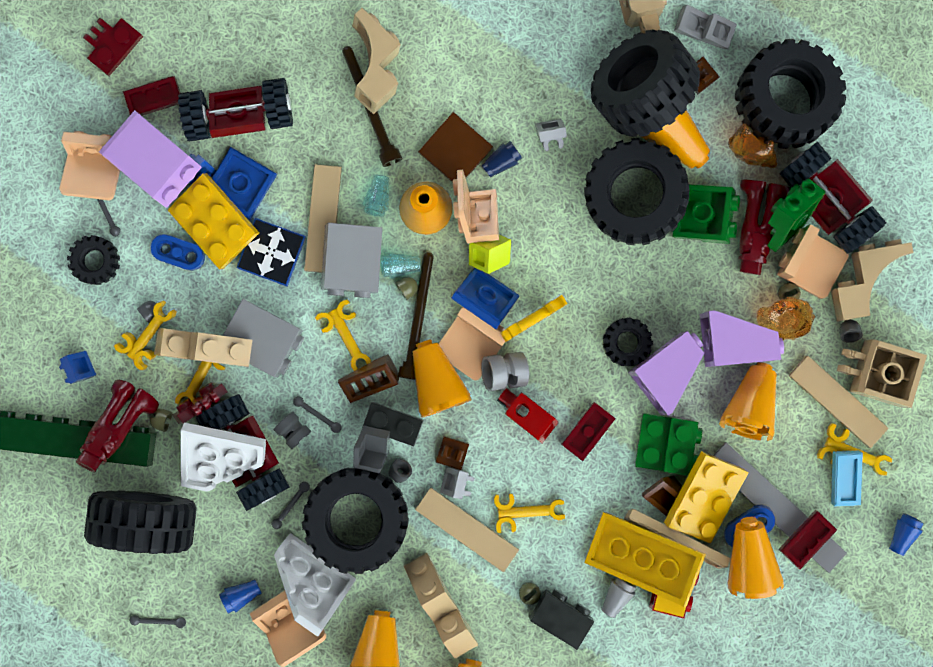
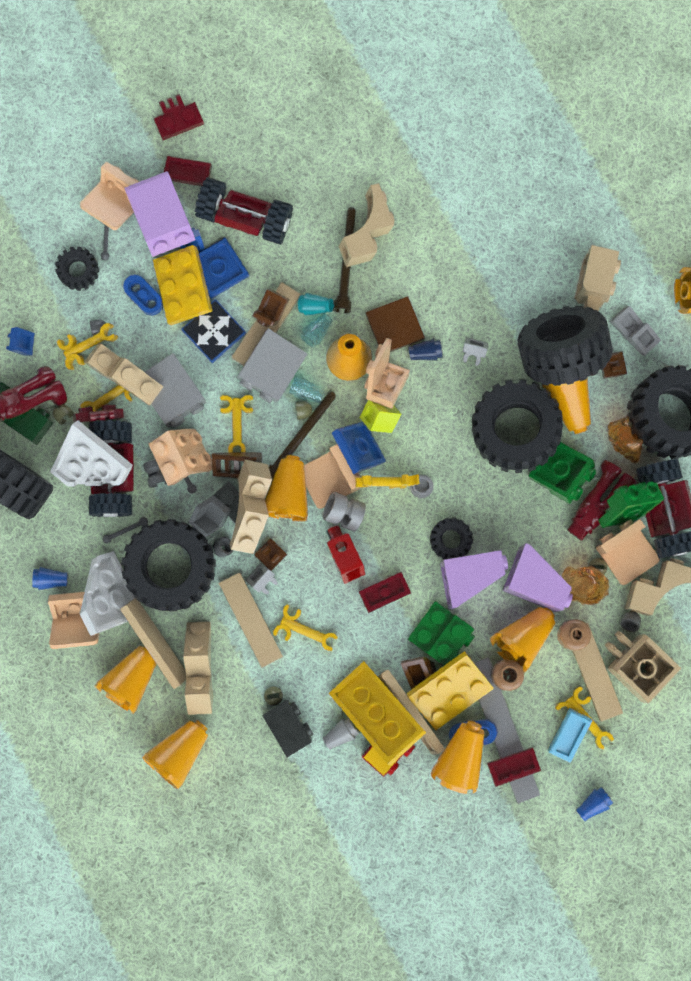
camera: 25 degrees right, 5 degrees down
none -> tan tile [121,598,186,689]
none -> light nougat bracket [149,428,212,486]
none -> tan arch [230,460,272,554]
none -> reddish brown bracket [252,288,289,327]
none -> teal cone [298,293,334,316]
none -> light grey plate [410,475,433,498]
none -> medium nougat head [491,659,524,691]
none -> medium nougat head [557,619,591,651]

